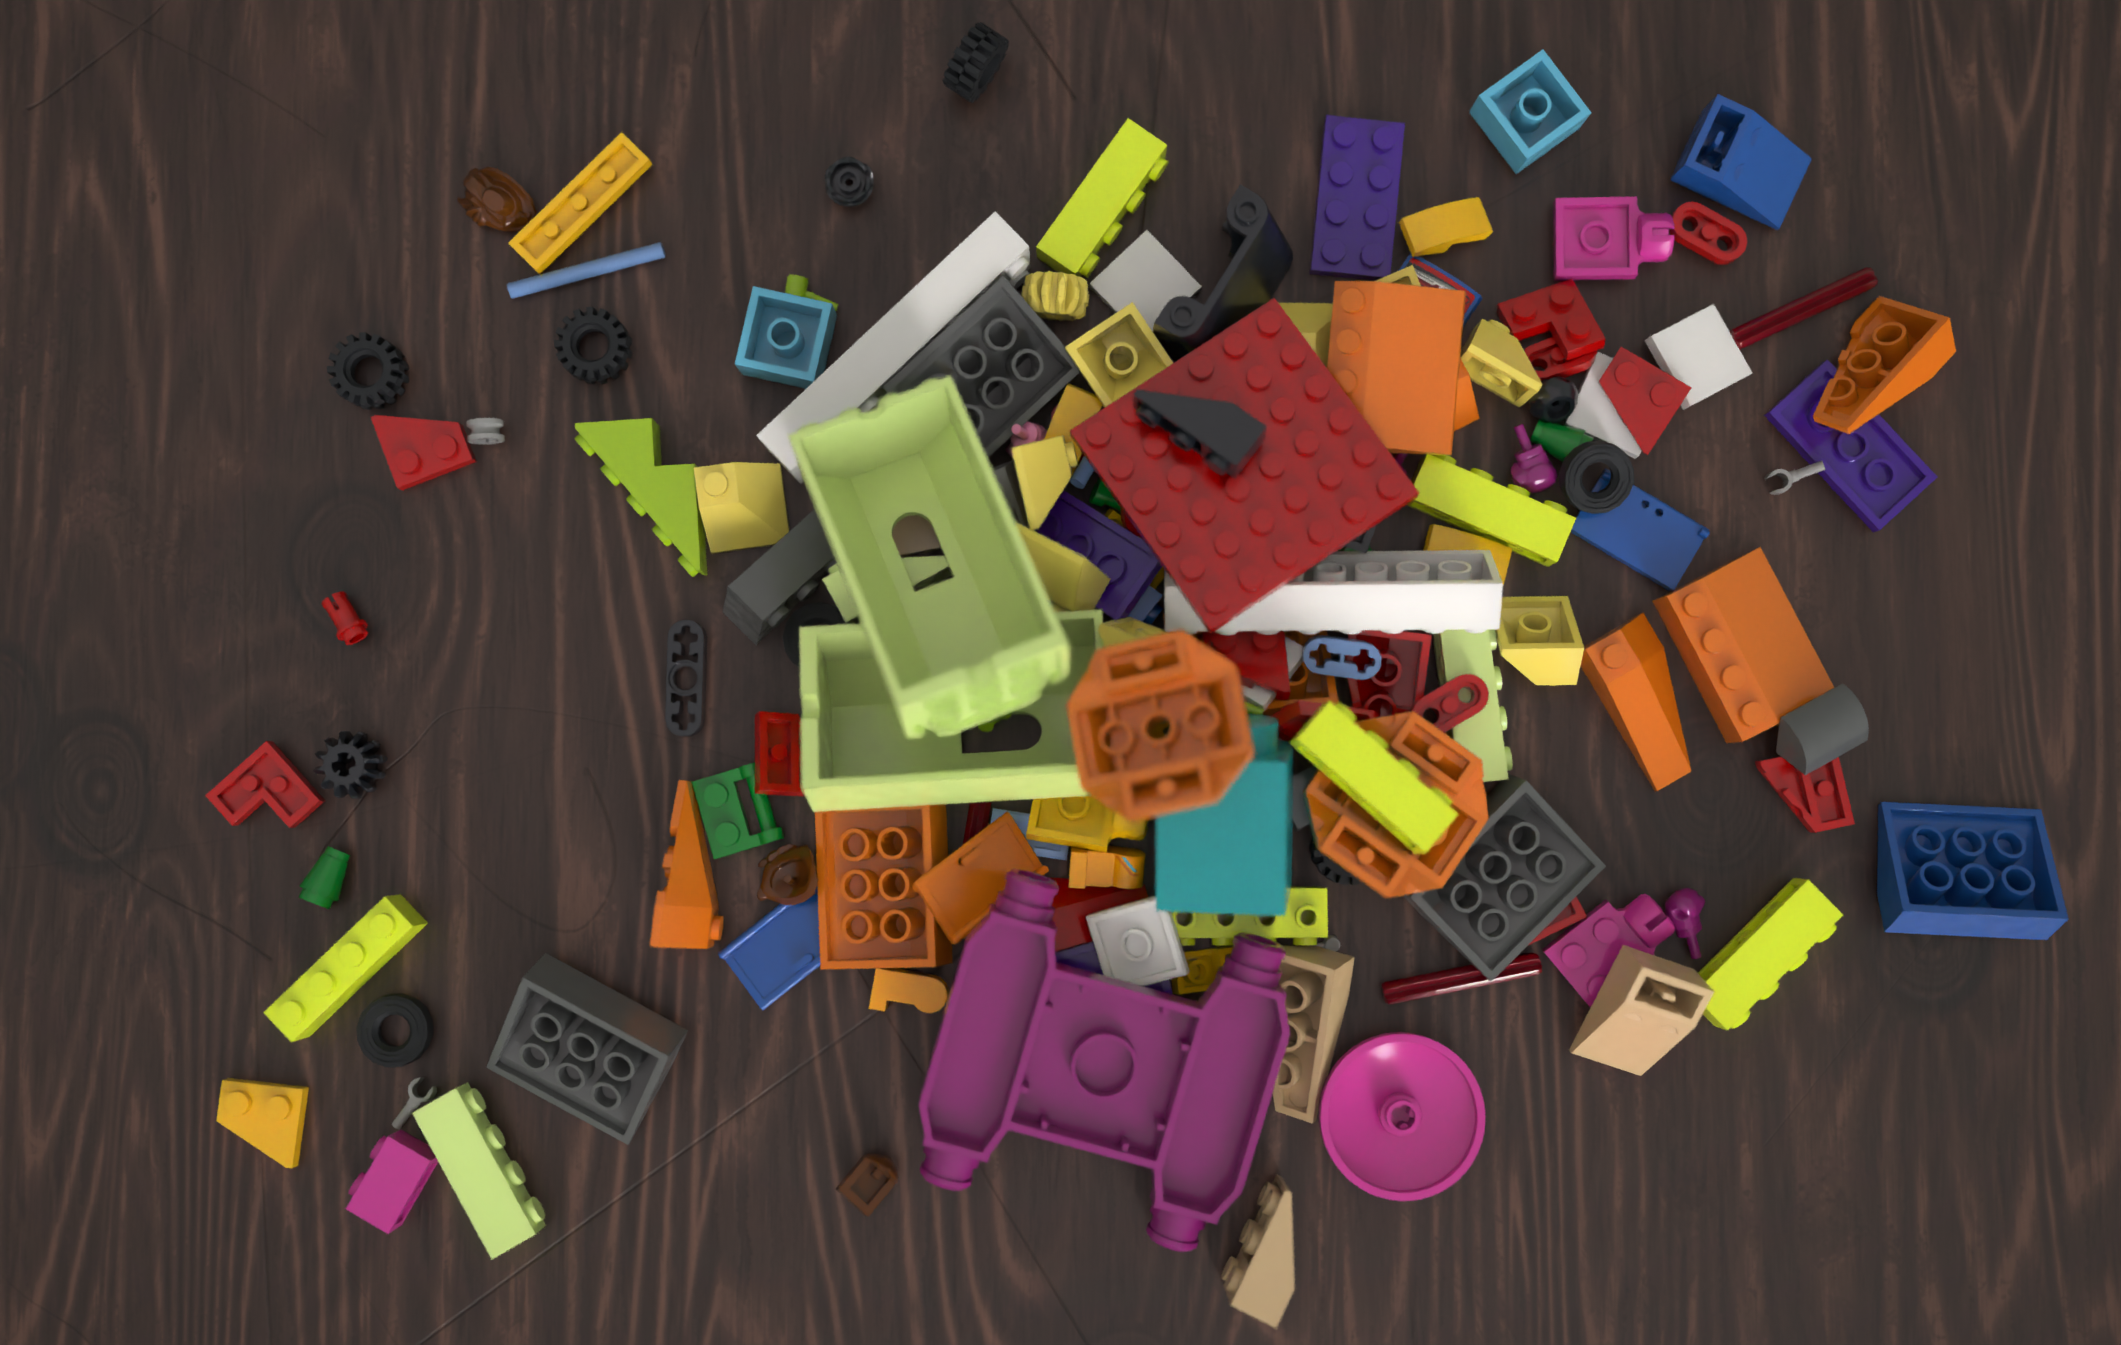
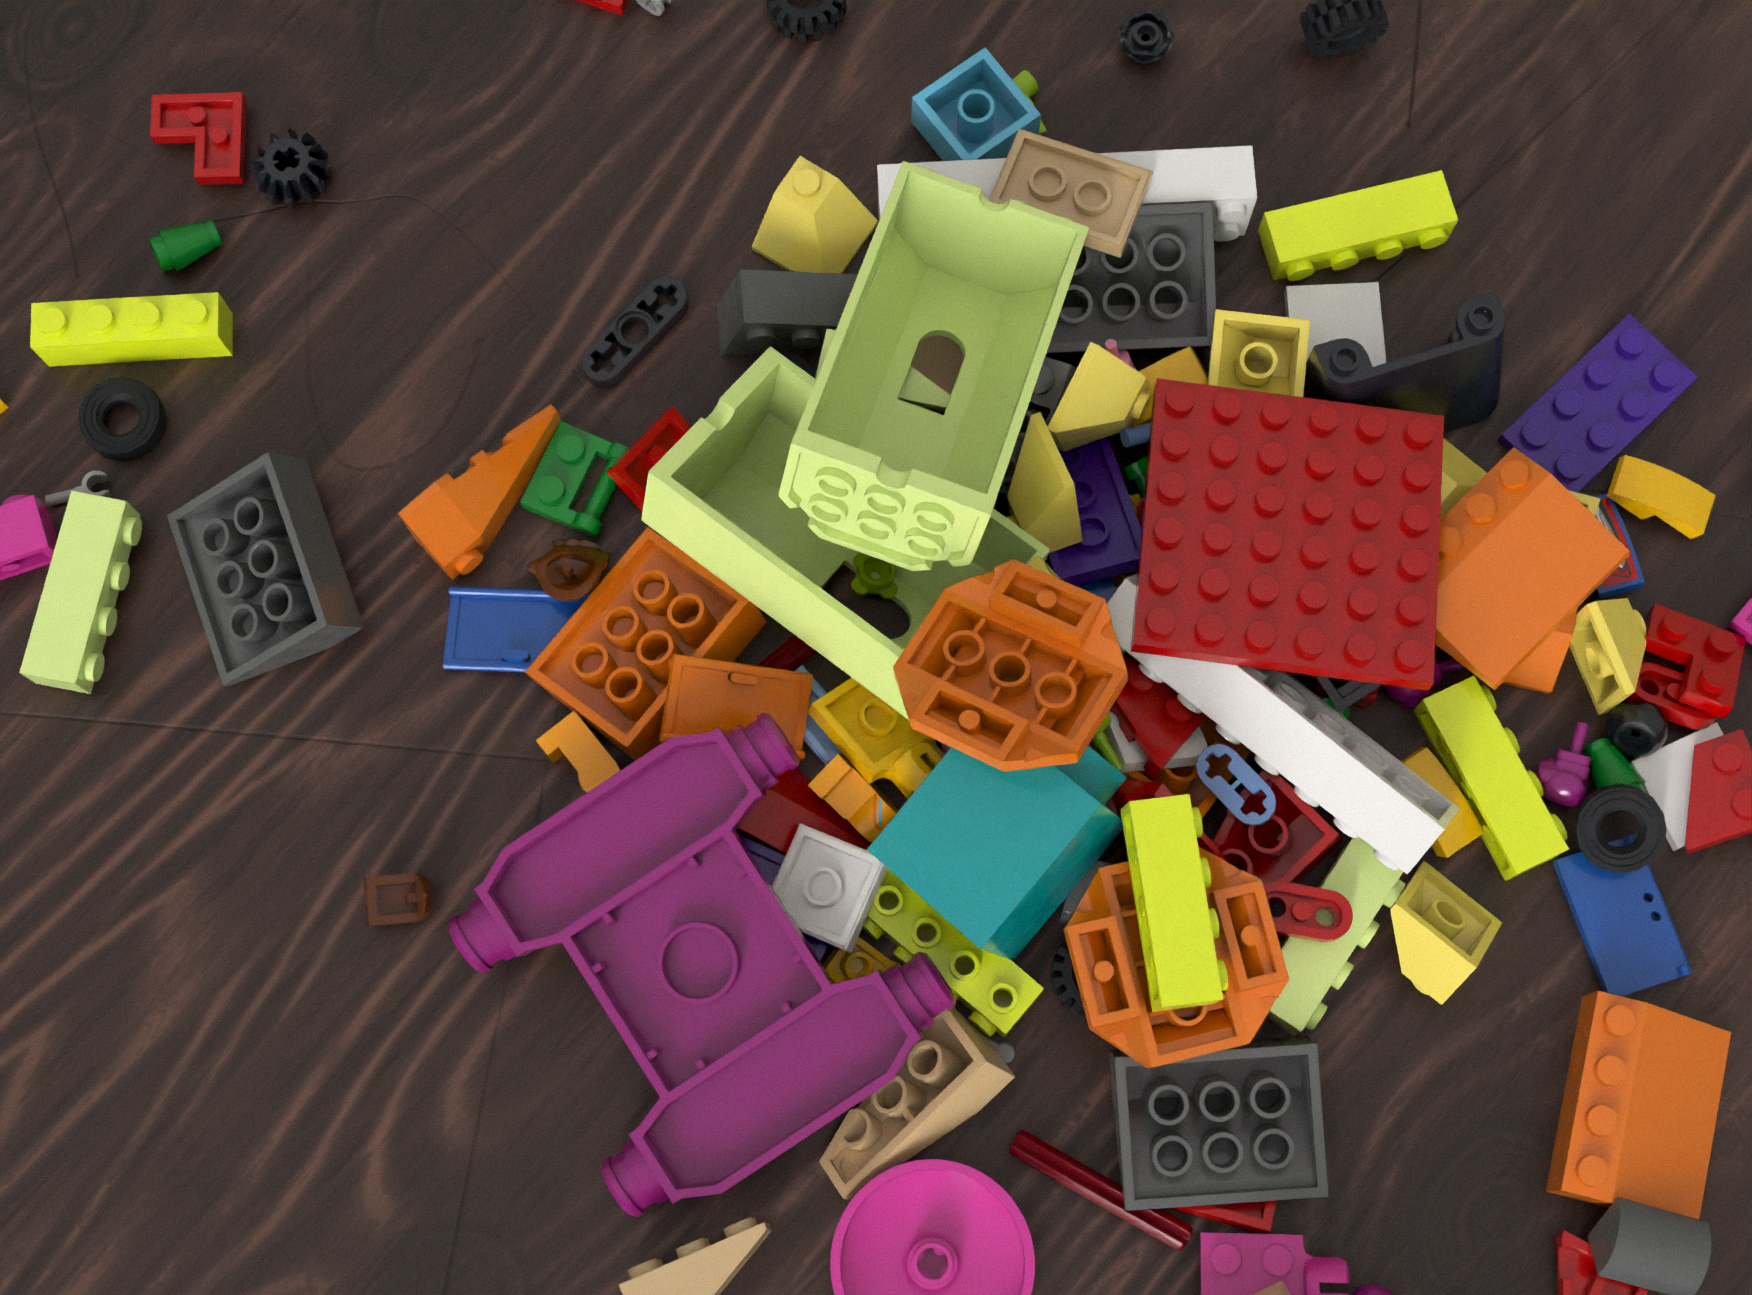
camera: 45 degrees right, 10 degrees down
red pin [321,591,368,645] -> none
lime slope [574,418,708,577] -> none
light yellow gear [1021,271,1089,321] -> none
black slope [1133,389,1267,479] -> none
orange wedge [1581,613,1691,791] -> none
none -> tan tile [989,129,1153,258]

